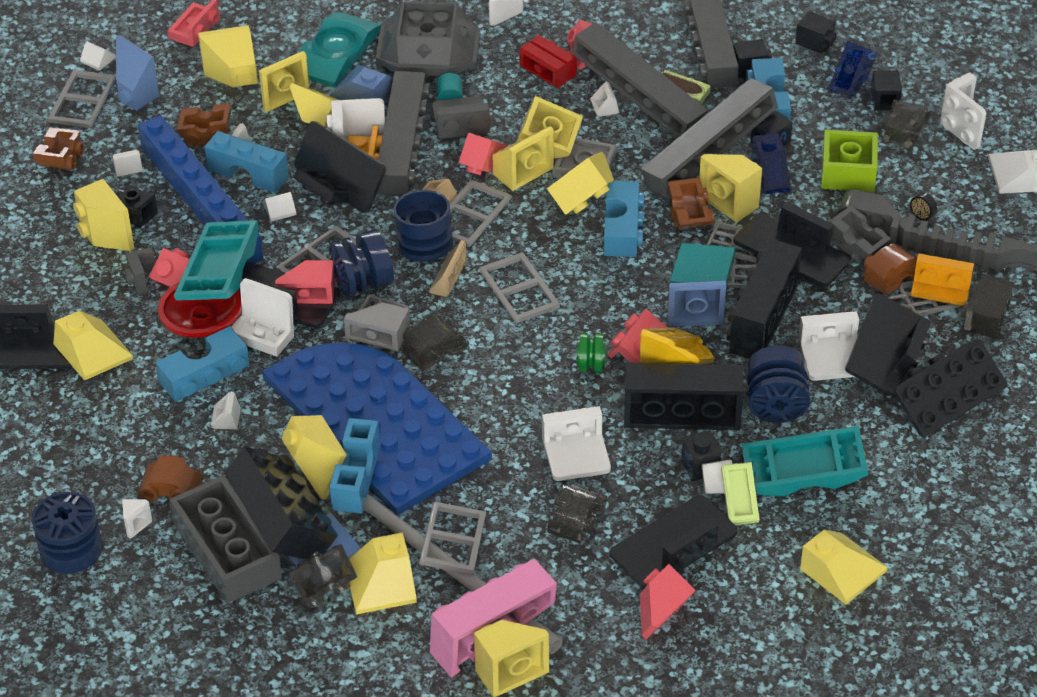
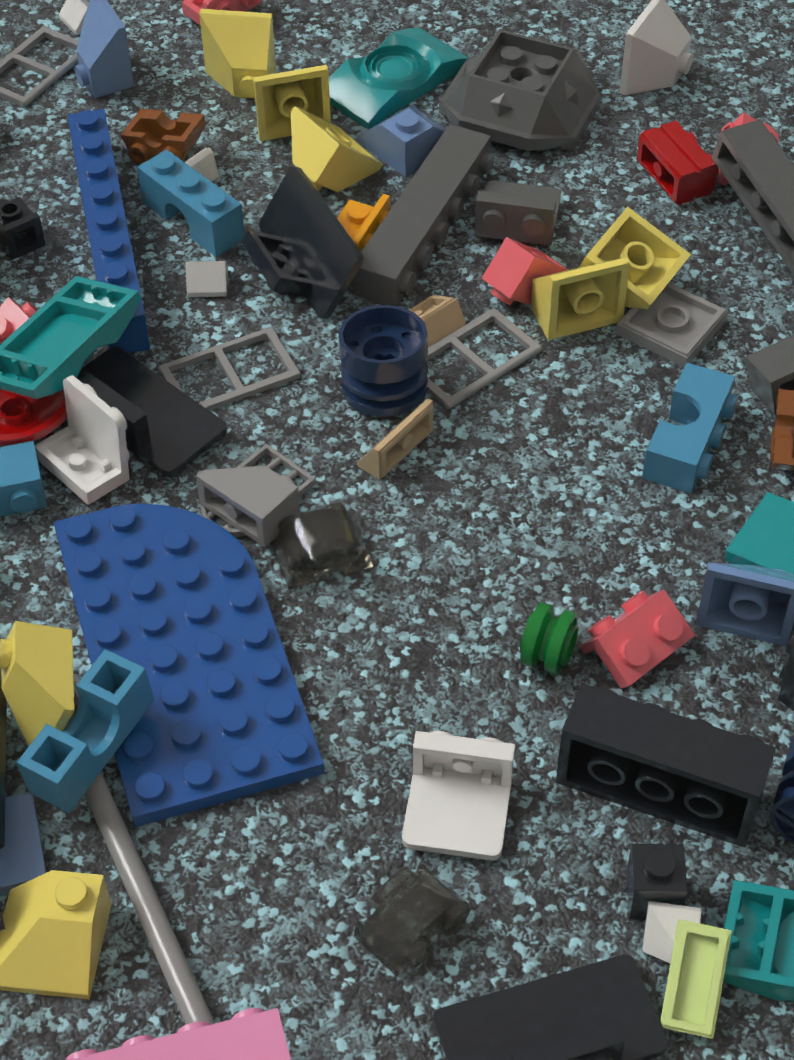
camera: 20 degrees right, 5 degrees up
white slope [112,150,143,177] -> none
coral slope [275,260,335,304] -> none
white bracket [327,98,385,140] -> none
dark blue wheel [329,229,394,297] -> none
light grey window [419,502,486,575] -> none
teal brick [437,73,463,100] -> none
light grey window [479,252,560,323] -> none
light yellow slope [547,151,614,215] -> none
white slope [590,81,619,116] -> none
yellow wedge [640,327,715,365] -> none

